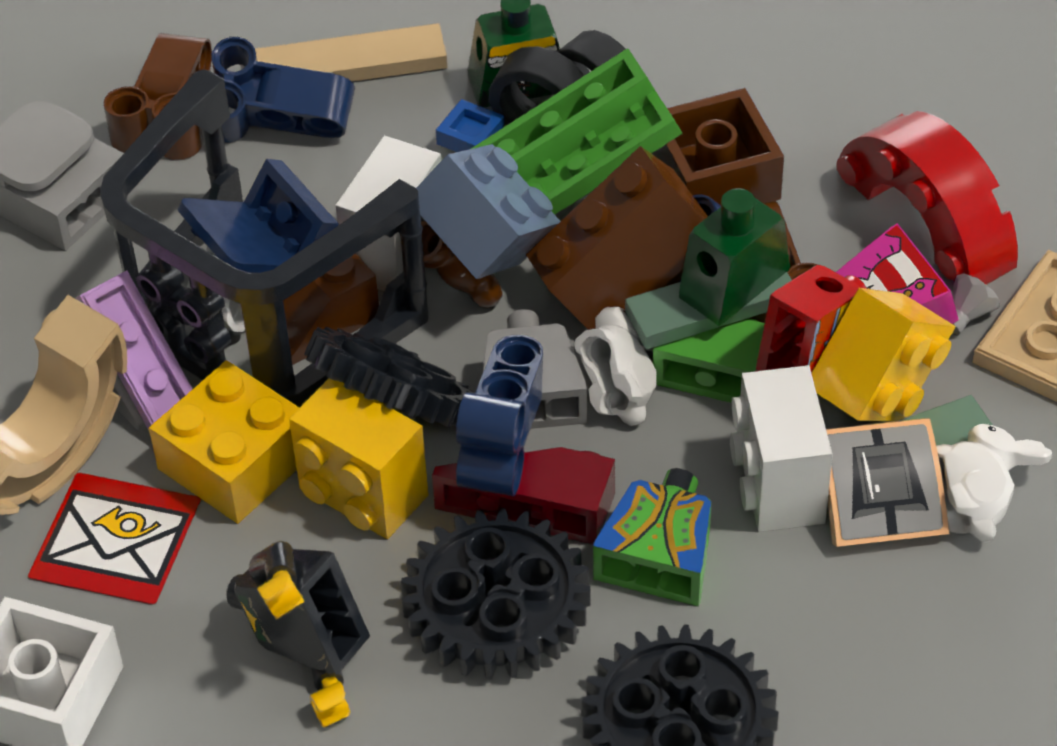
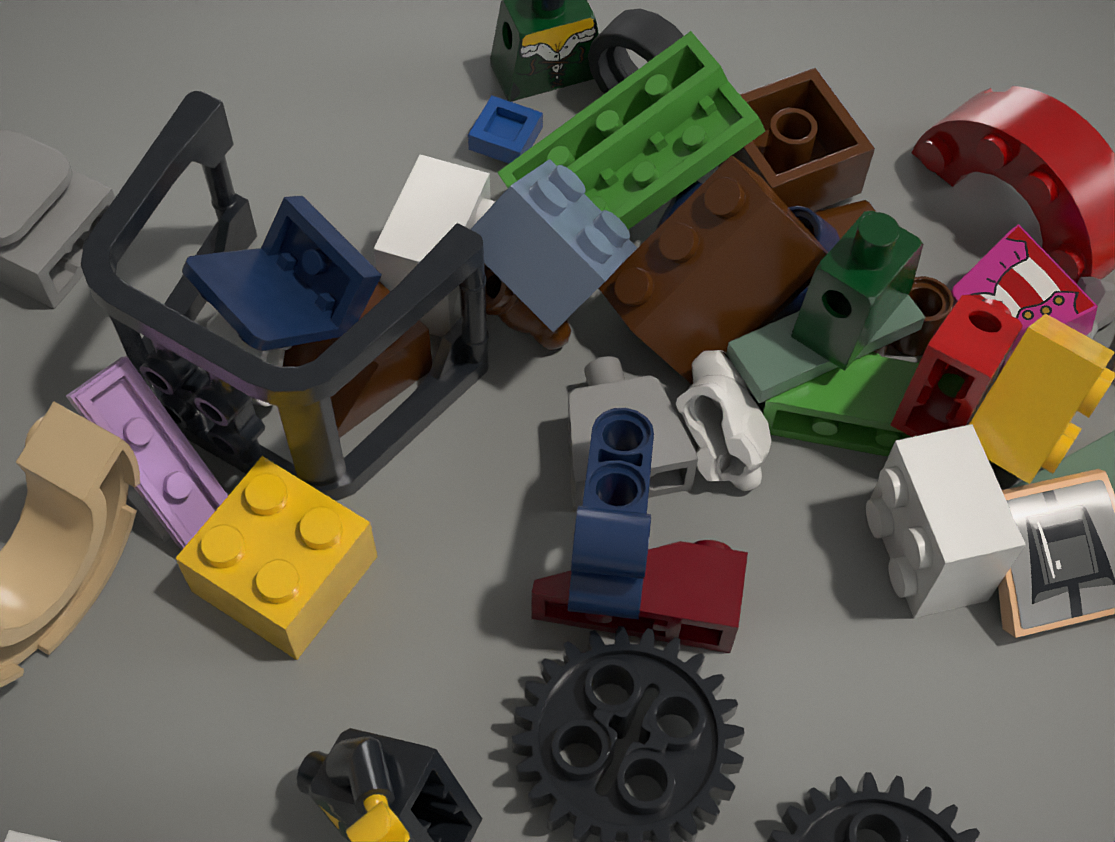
camera: 10 degrees left, 10 degrees up
sticker [28,473,201,604] -> none
reddish brown piece [103,33,212,160] -> none
dark blue piece [212,37,355,143] -> none
tan tile [255,23,448,82] -> none
yellow brick [289,379,429,540] -> none
black gear [304,326,475,428] -> none
black tyre [489,46,584,126] -> none
torso [593,468,712,607] -> none

